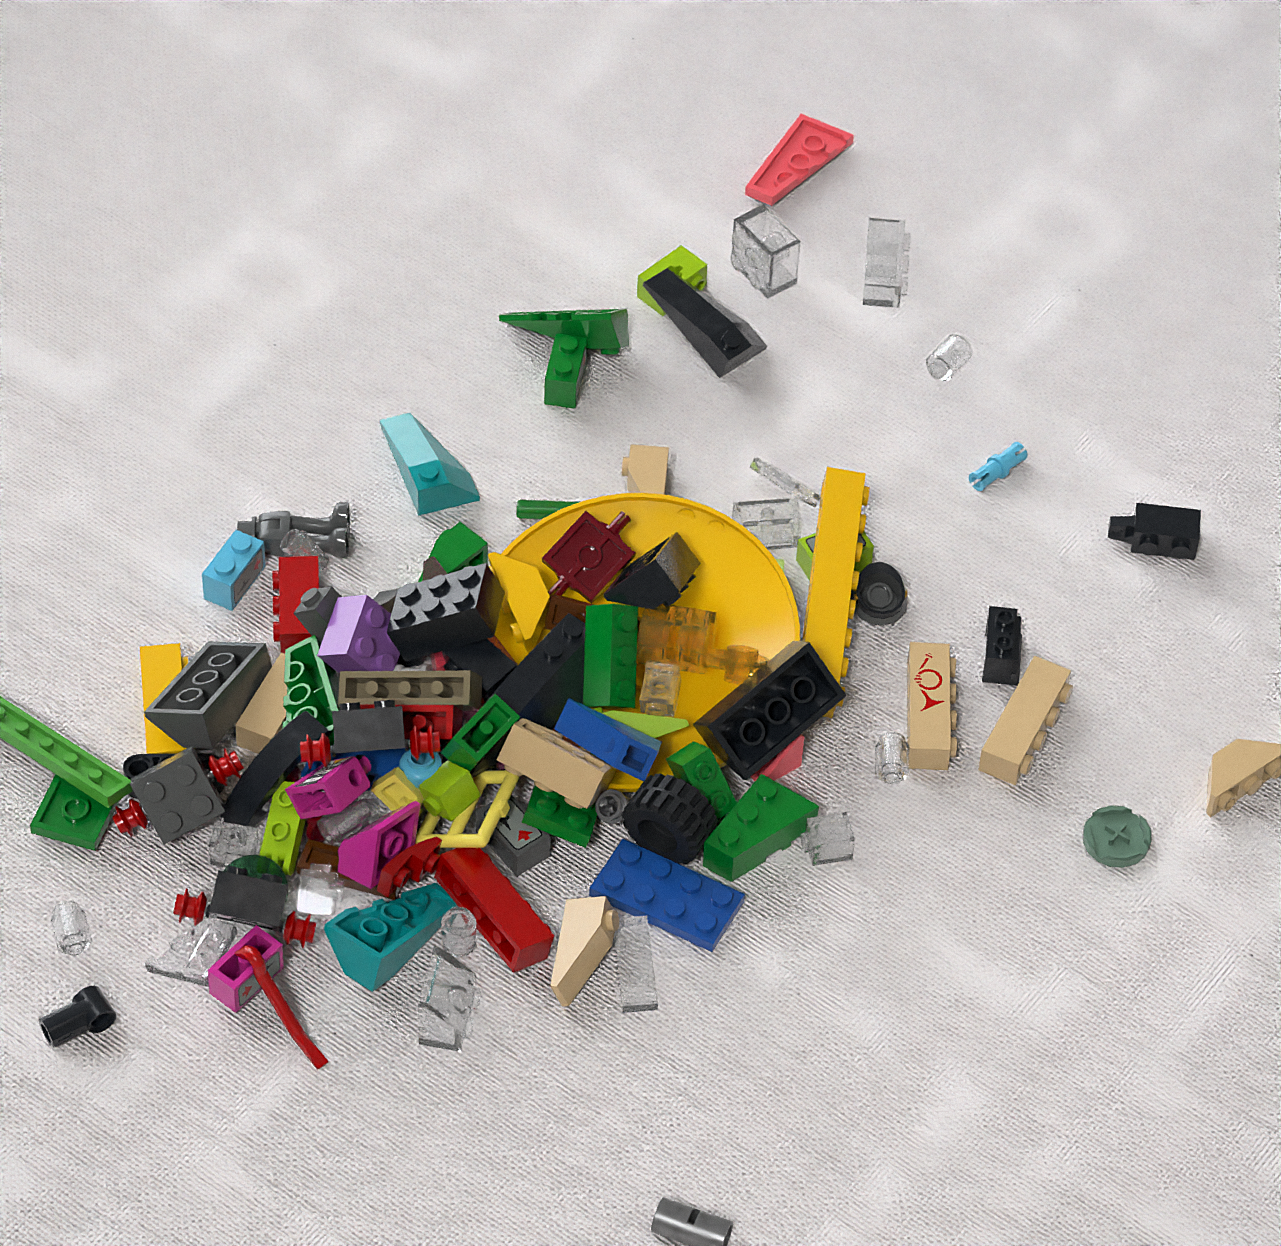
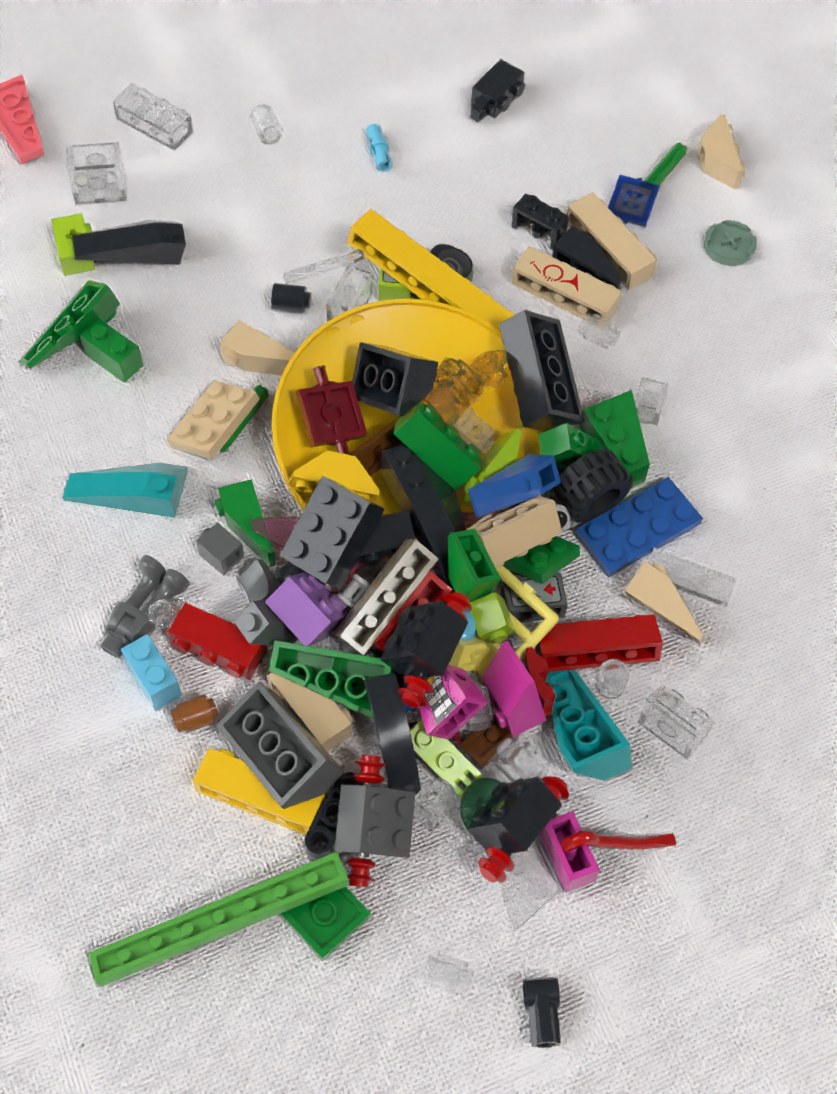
camera: 60 degrees left, 10 degrees up
none -> tan plate [166,380,259,460]
none -> dark orange brick [170,694,219,733]
none -> dark grey brick [196,522,244,576]
none -> black brick [271,283,312,313]
none -> black slope [552,226,623,290]
none -> piece [608,175,660,228]
none -> green axle [638,142,687,198]

